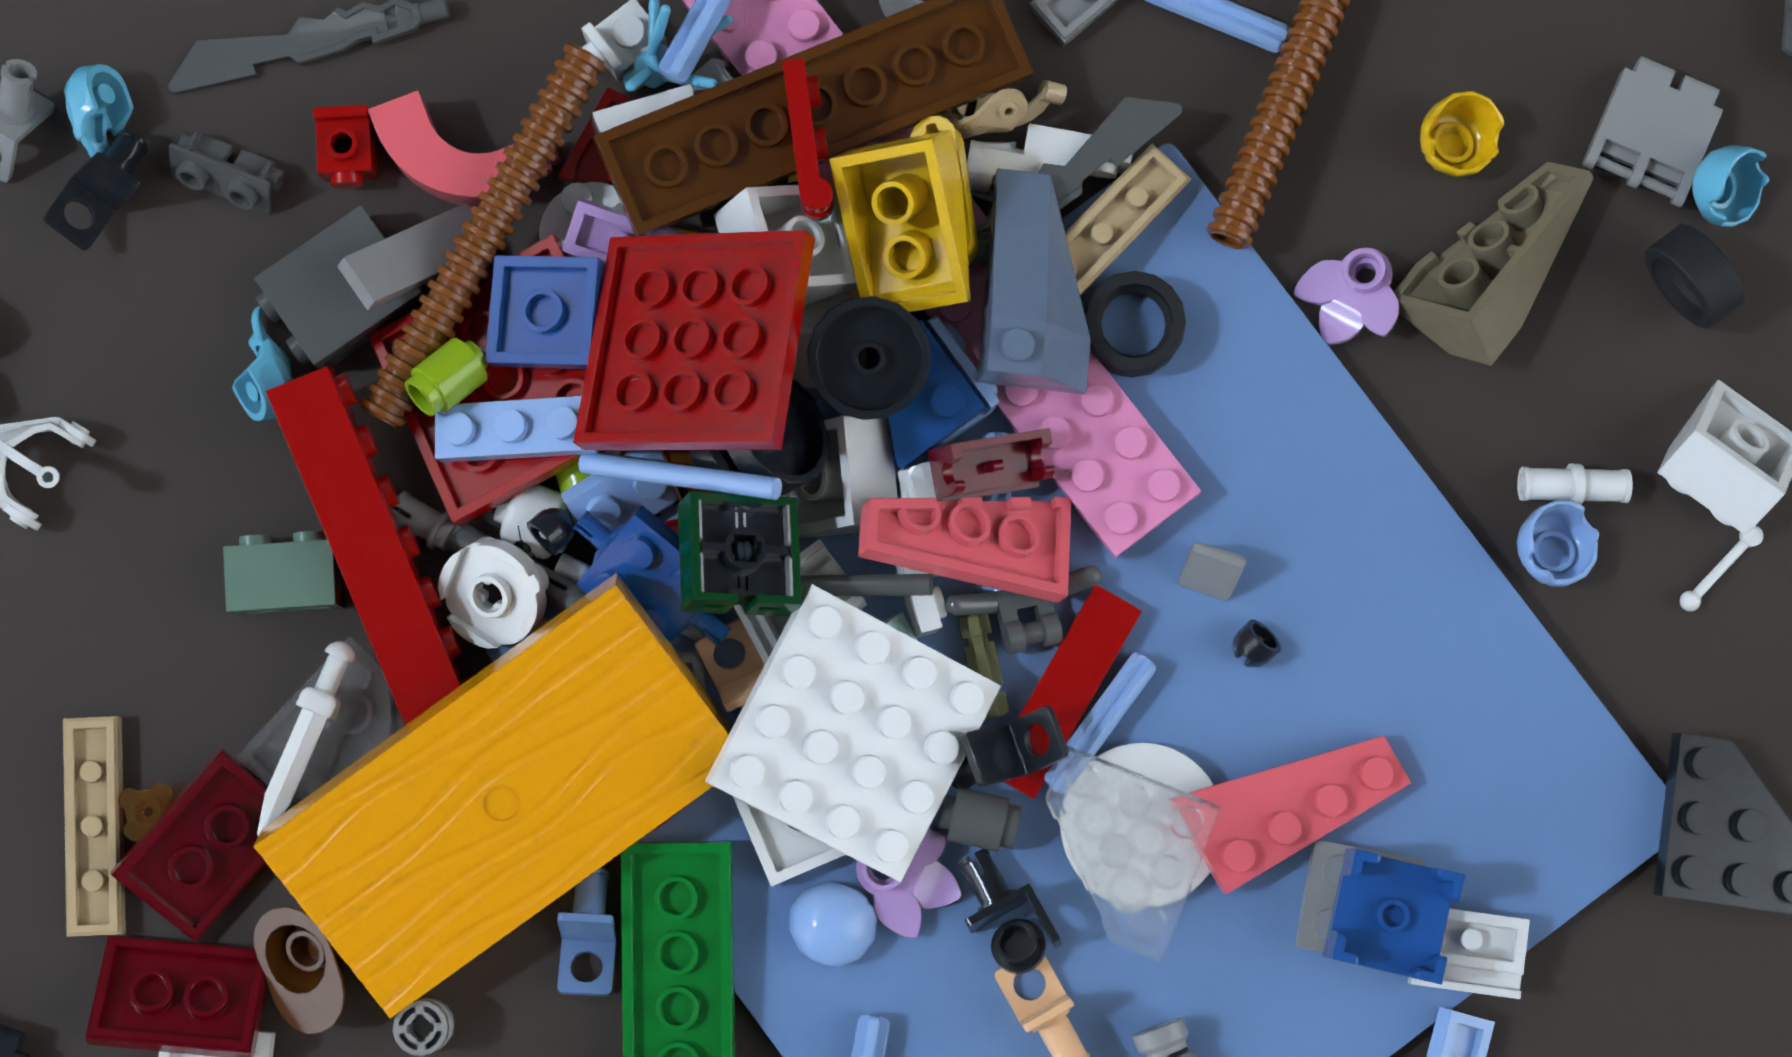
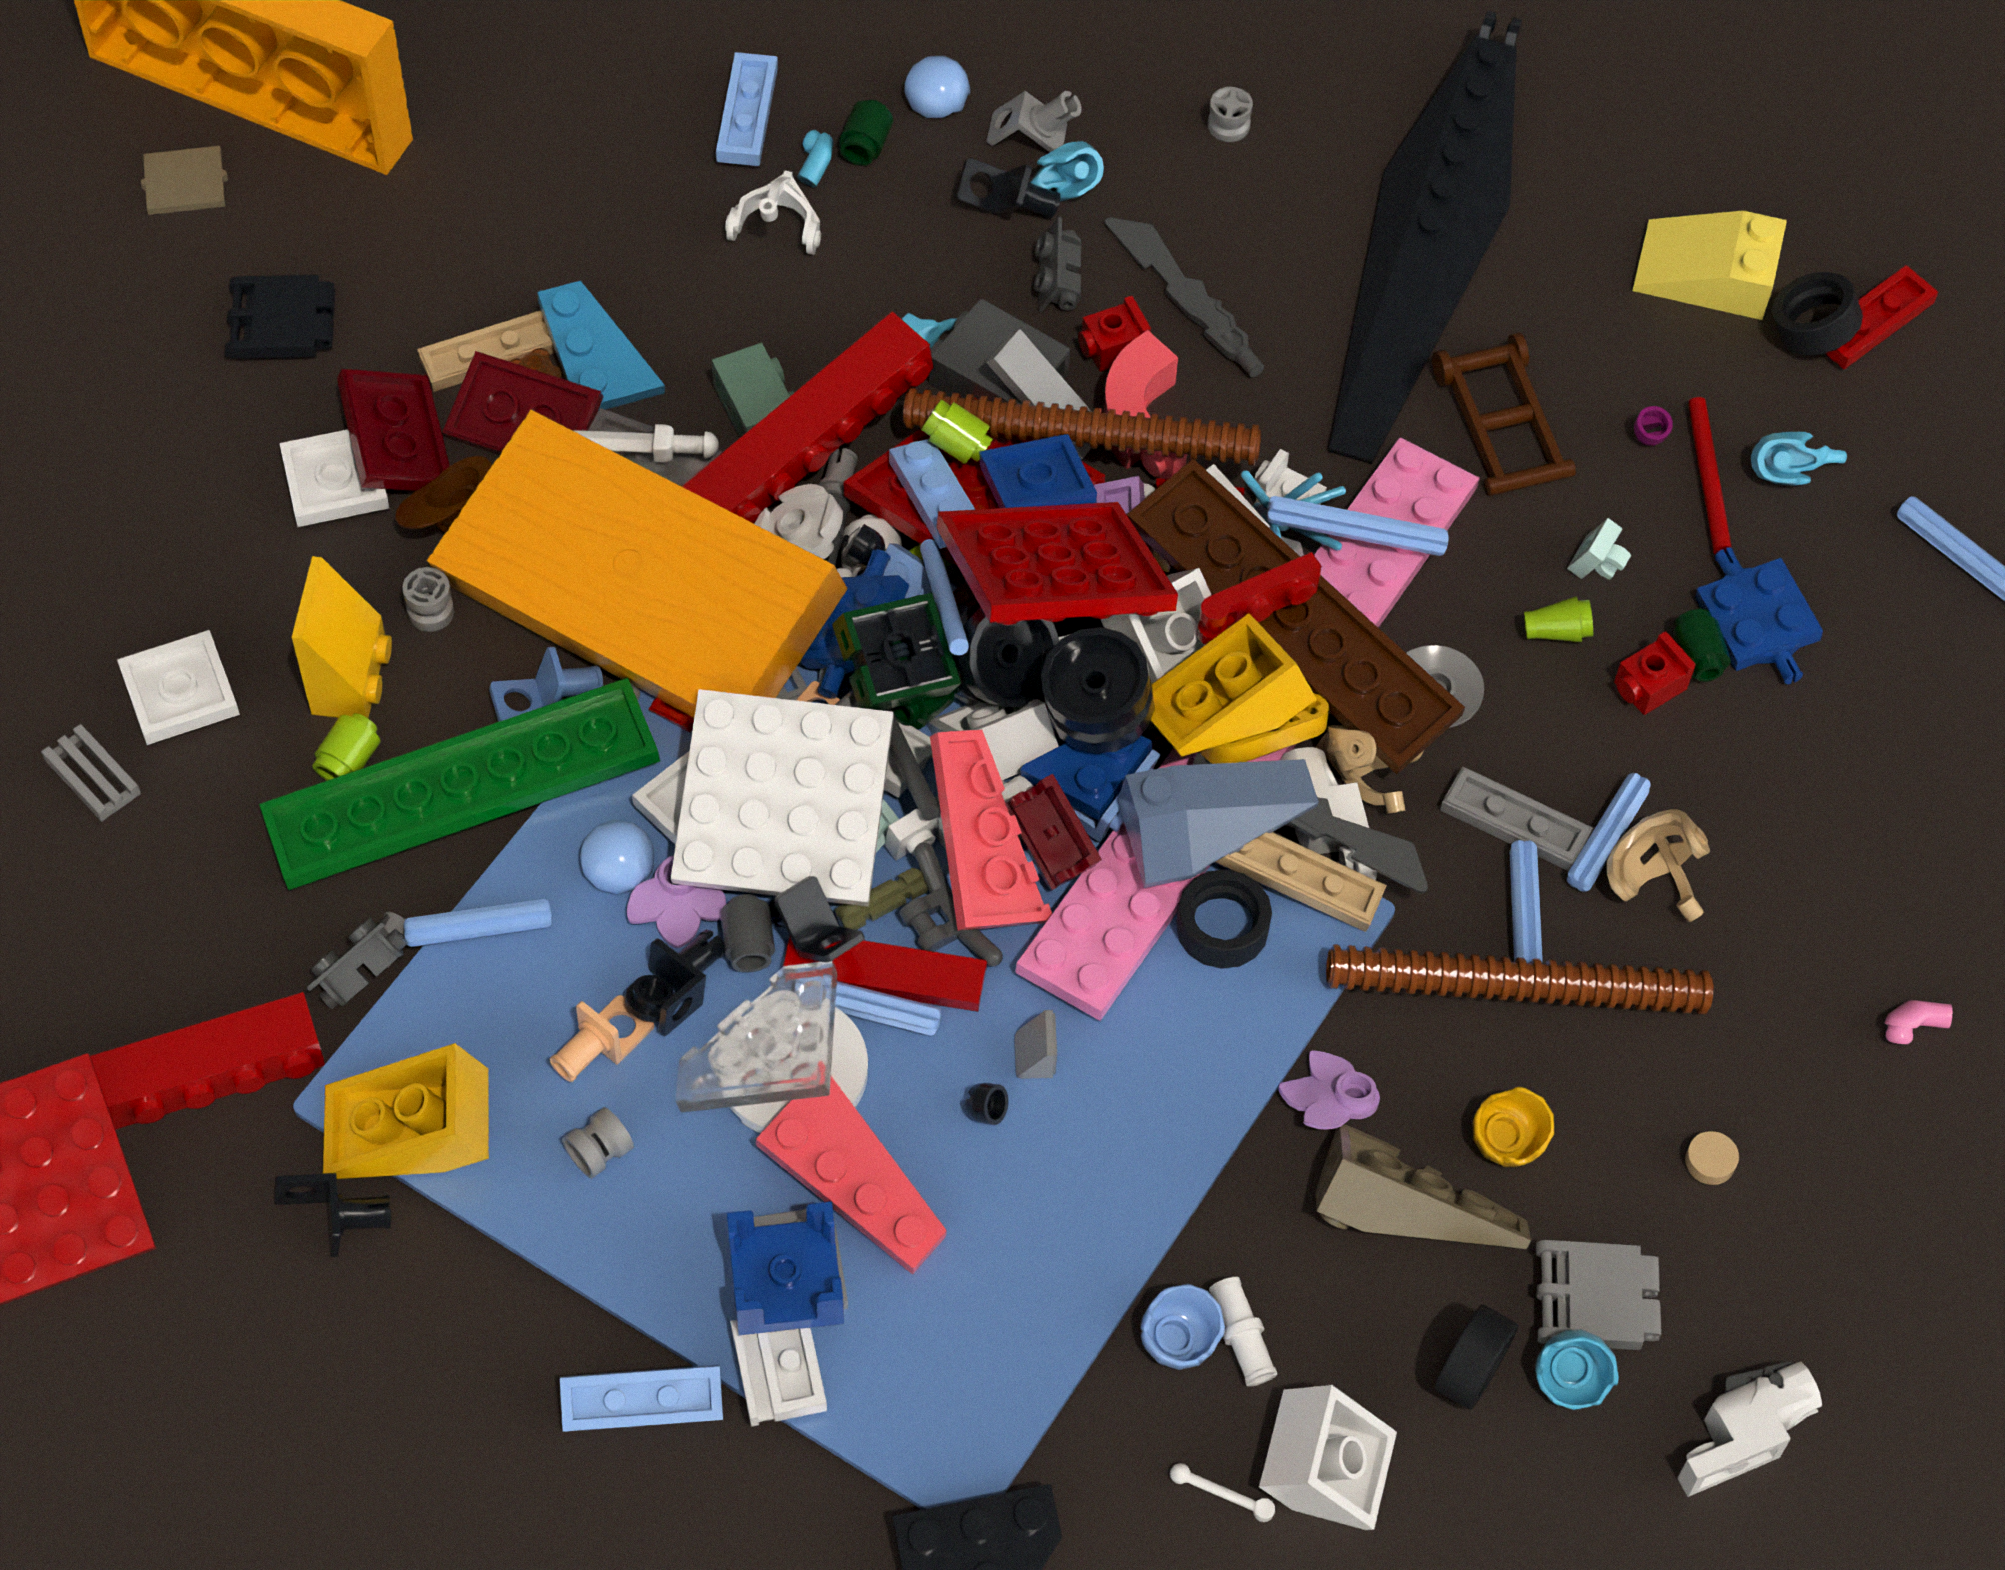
camera: 70 degrees right, 25 degrees down
none -> dark azure wing [538,281,665,411]

